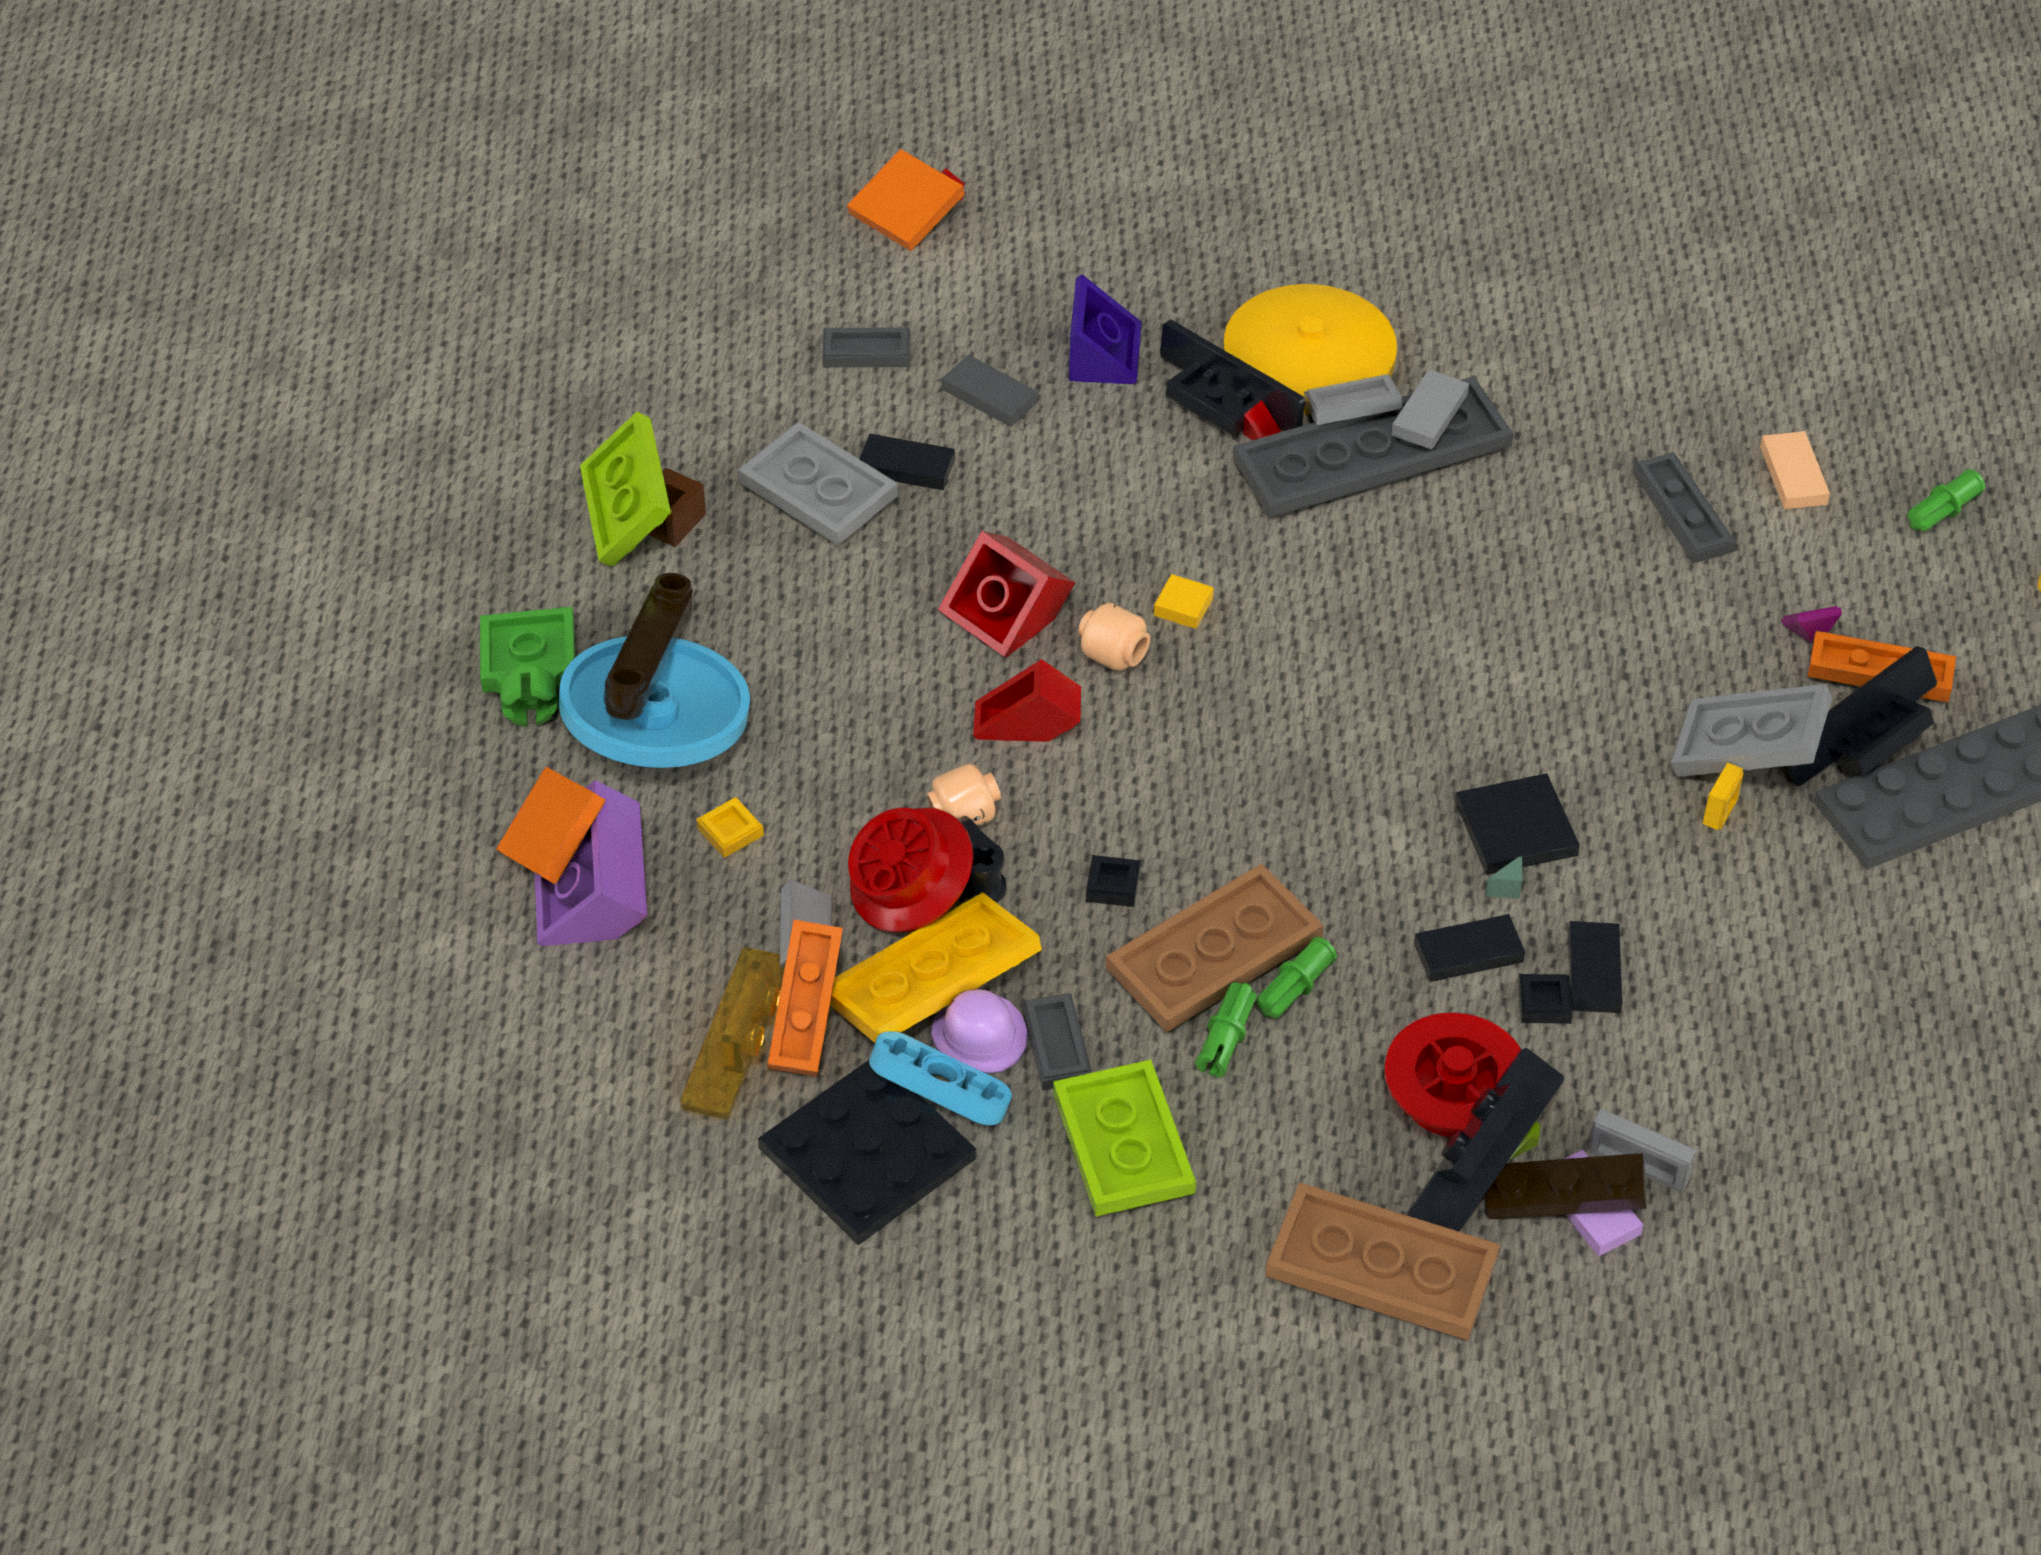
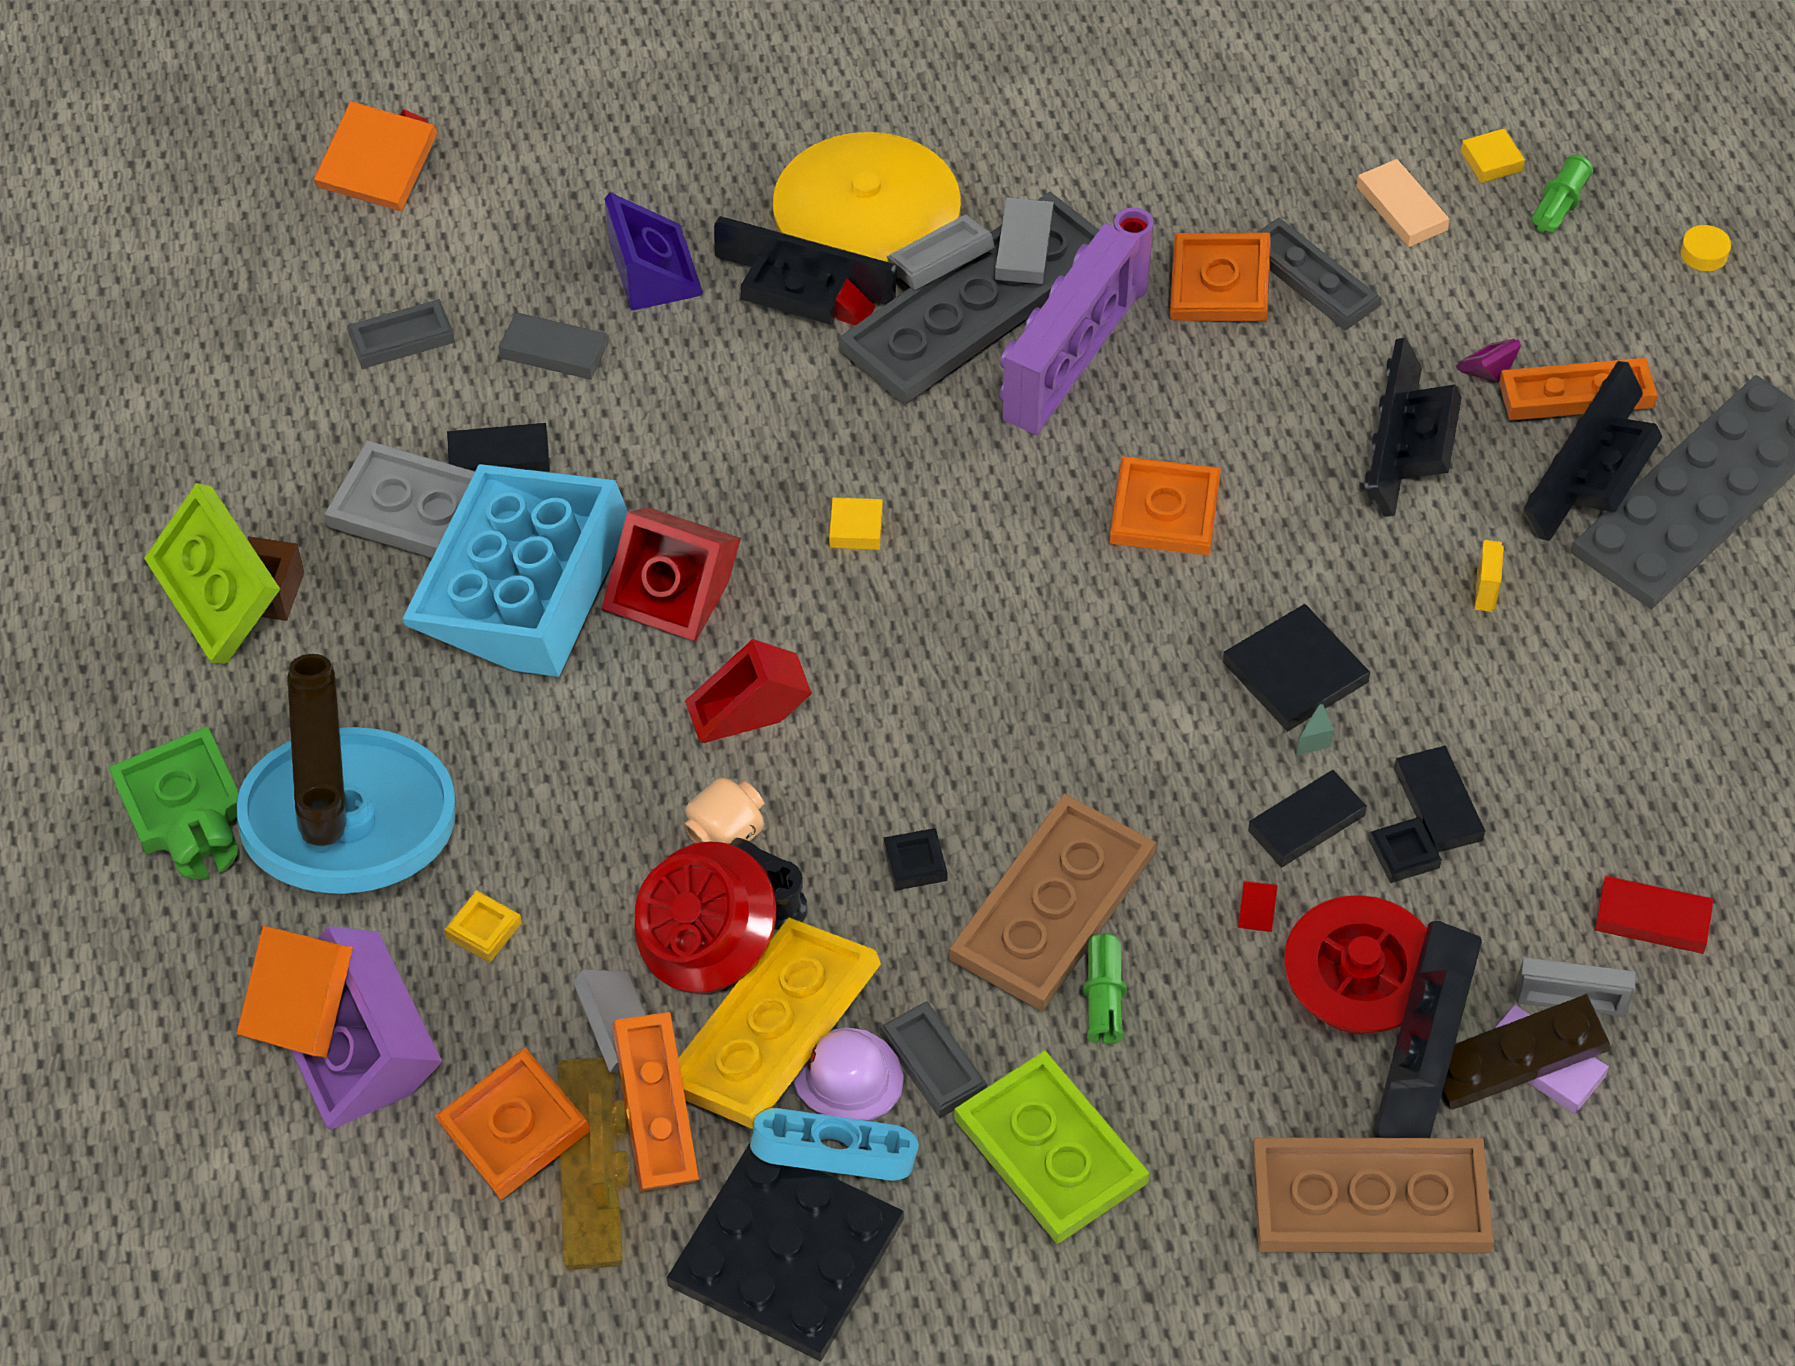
camera: 20 degrees left, 5 degrees up
light nougat head [1078,602,1150,671] -> none
bright green axle [1256,937,1337,1019] -> none
light grey plate [1671,684,1832,777] -> none
none -> medium azure slope [402,464,628,677]
none -> orange tile [435,1047,592,1200]
none -> medium lavender hinge [999,208,1153,435]
none -> orange tile [1109,456,1221,556]
none -> orange tile [1170,233,1271,321]
none -> red piece [1238,881,1278,932]
none -> black bracket [1365,337,1462,517]
none -> yellow tile [1460,128,1525,183]
none -> red tile [1594,876,1714,954]

